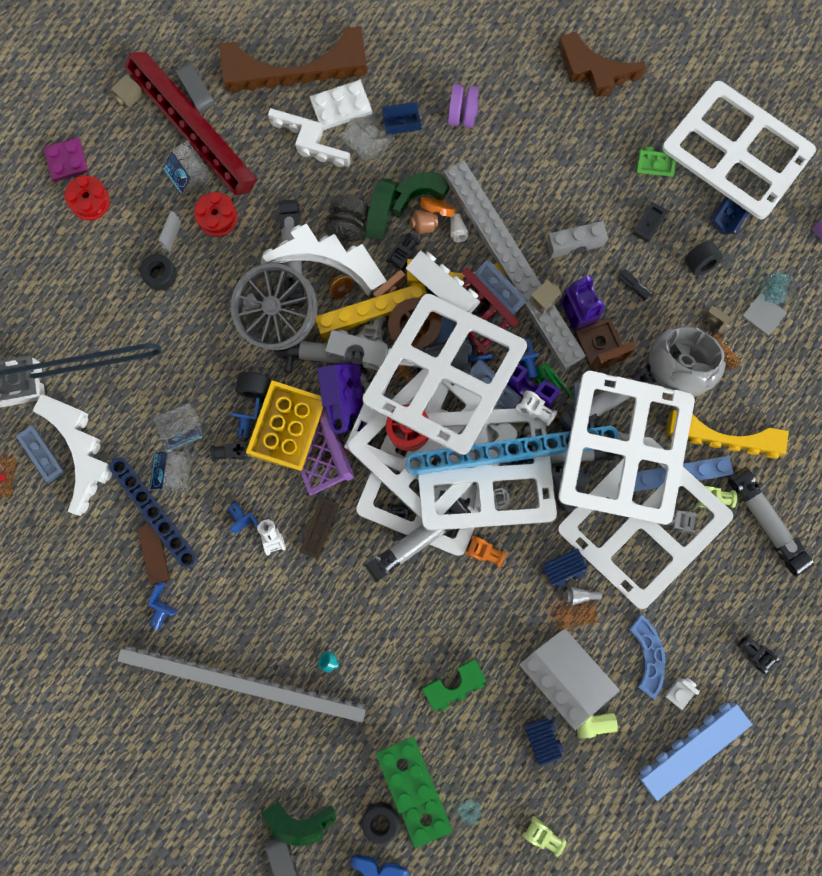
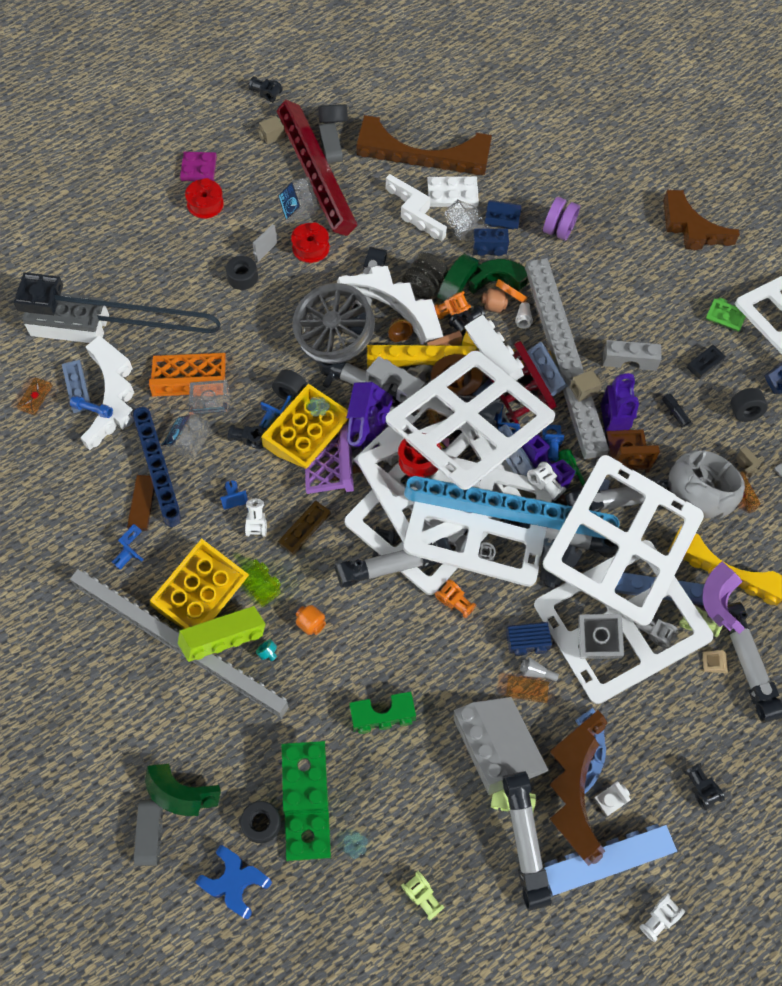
camera: 15 degrees right, 15 degrees down
dark blue brick [523,716,564,766] -> none
none -> blue bar [70,396,113,418]
none -> orange fence [149,353,226,397]
none -> yellow slope [150,538,249,629]
none -> lime brick [178,606,266,662]
none -> clear neon green bracket [243,559,281,608]
none -> black connector [249,76,283,103]
none -> orange head [296,605,326,635]
none -> clear light blue plant [308,397,330,416]
none -> black tyre [318,104,348,123]
none -> orange connector [434,291,471,319]
none -> dark blue bracket [473,228,509,256]
none -> piece [502,771,551,911]
none -> reddish brown arch [550,710,608,866]
none -> light grey brick [578,614,624,659]
none -> white connector [640,893,685,942]
none -> tan slope [702,650,728,673]
none -> medium lavender arch [703,561,745,634]

